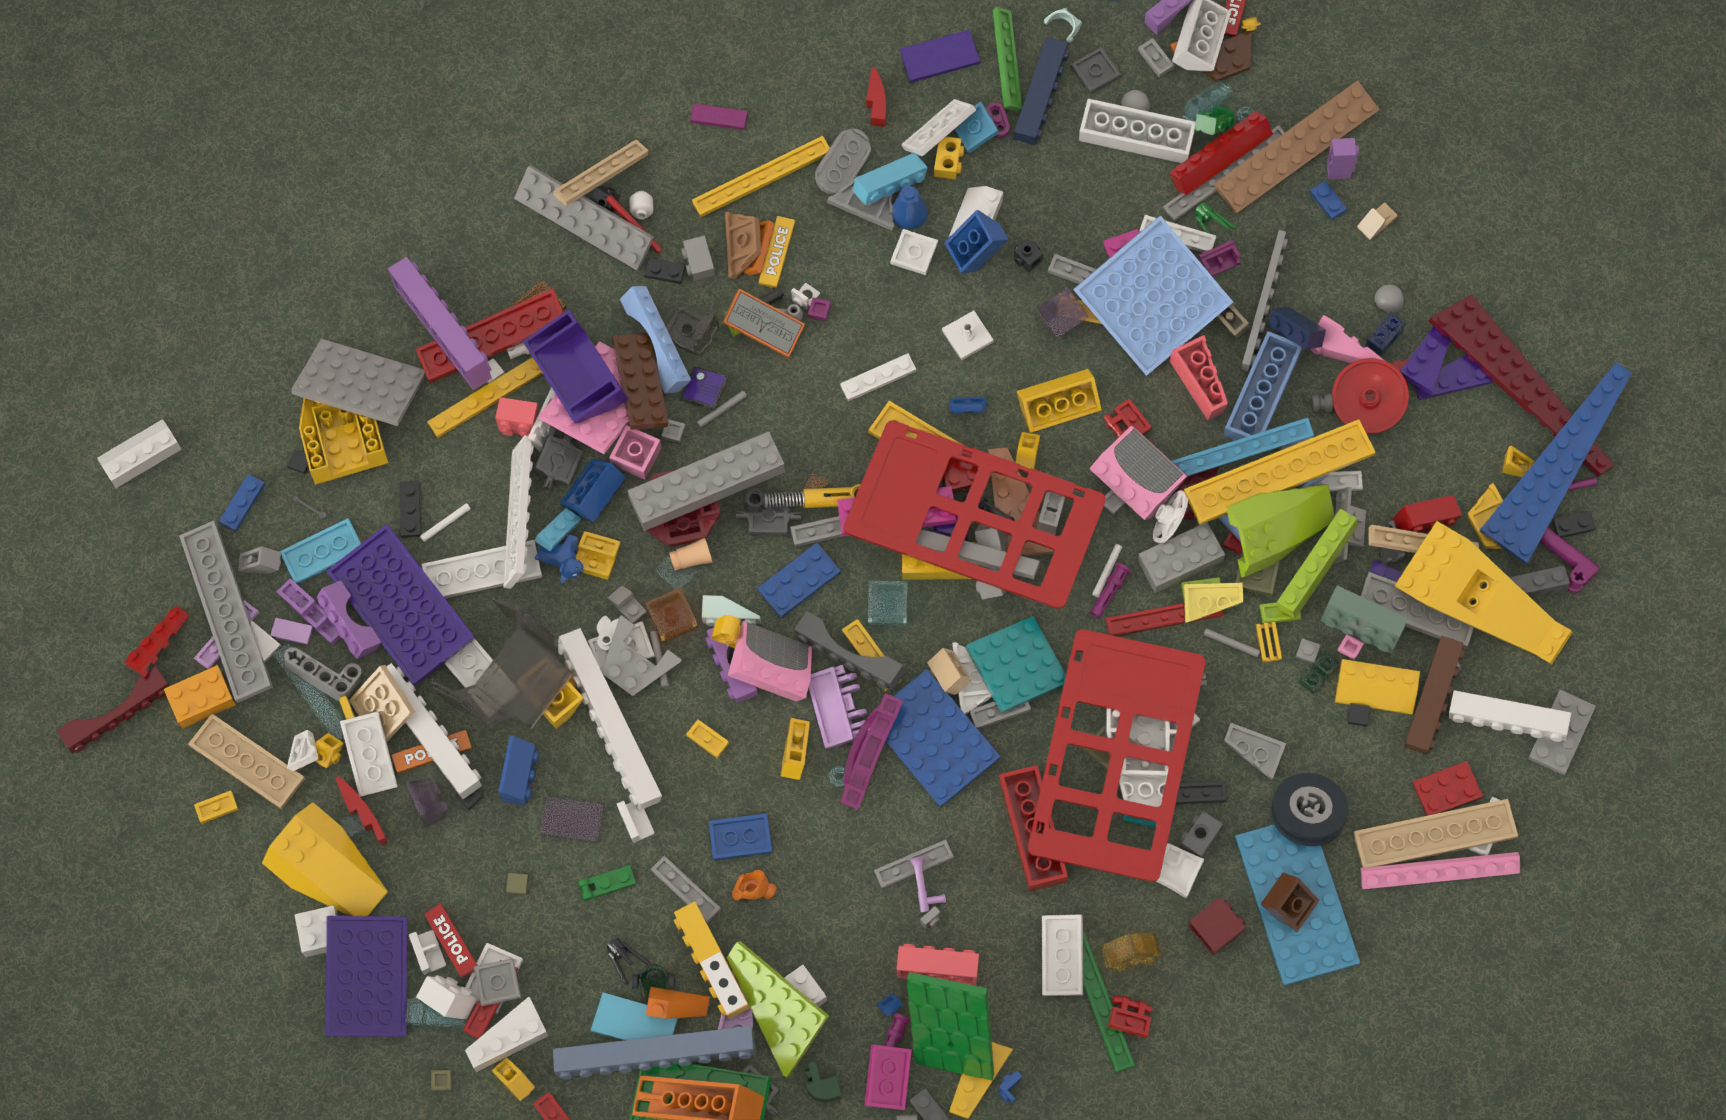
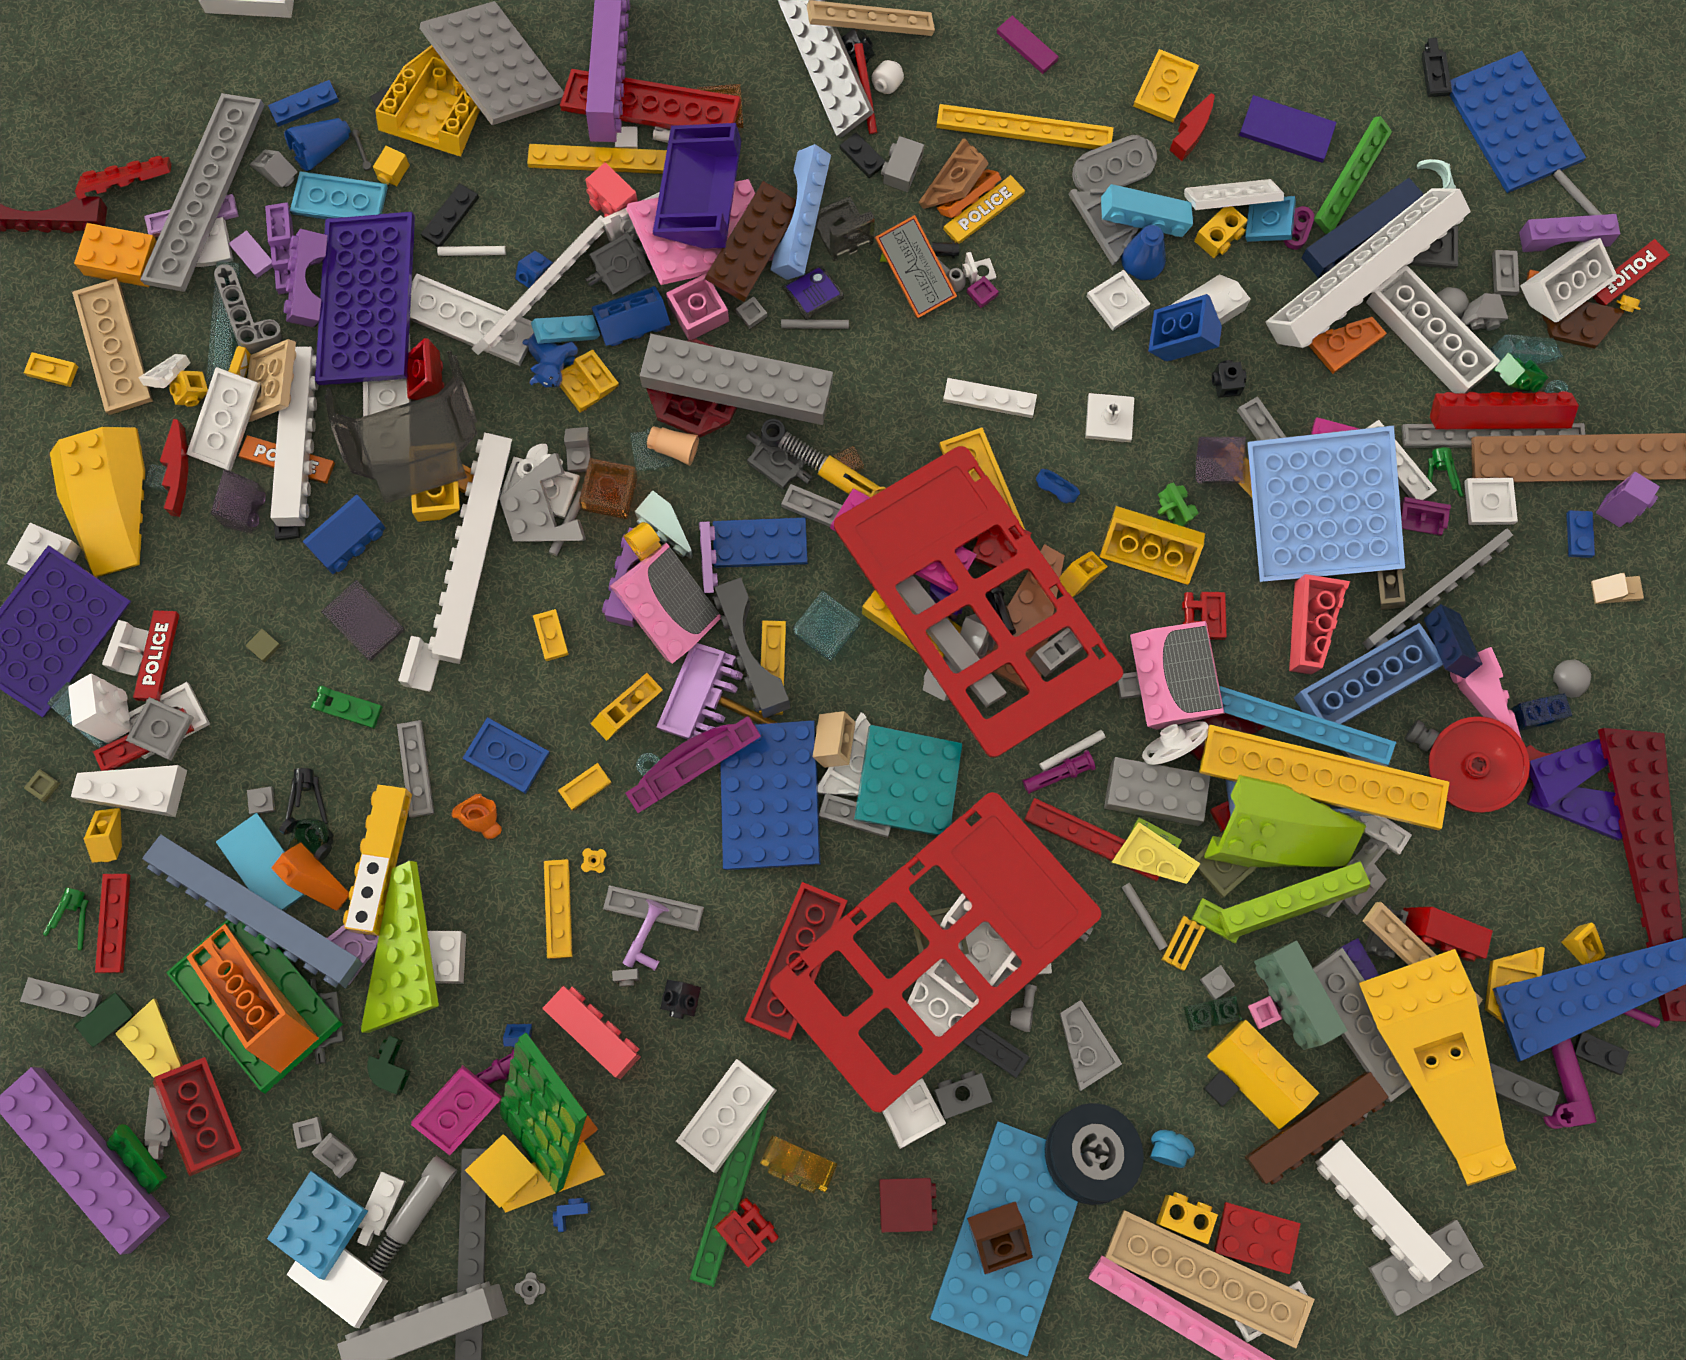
camera: 30 degrees right, 5 degrees up
none -> light grey plate [247,787,275,815]
none -> blue cone [284,118,351,171]
none -> yellow brick [373,146,410,187]
none -> red slope [406,338,444,402]
none -> yellow slope [465,1134,538,1208]
none -> blue bracket [515,251,553,288]
none -> yellow tile [544,859,573,959]
none -> yellow tile [558,763,612,811]
none -> yellow plate [581,848,607,873]
none -> black brick [660,980,701,1019]
none -> lavender wing [699,522,718,593]
none -> pearl gold bar [718,695,777,724]
none -> light grey bar [1010,984,1037,1032]
none -> yellow plate [1133,49,1199,123]
none -> dark azure piece [1150,1130,1195,1168]
none -> yellow brick [1156,1192,1218,1244]
none -> bright green hips [1157,482,1198,527]
none -> white brick [1266,188,1471,348]
none -> orange wing [1308,317,1387,374]
none -> light grey slope [1461,293,1508,331]
none -> white plate [1464,478,1518,525]

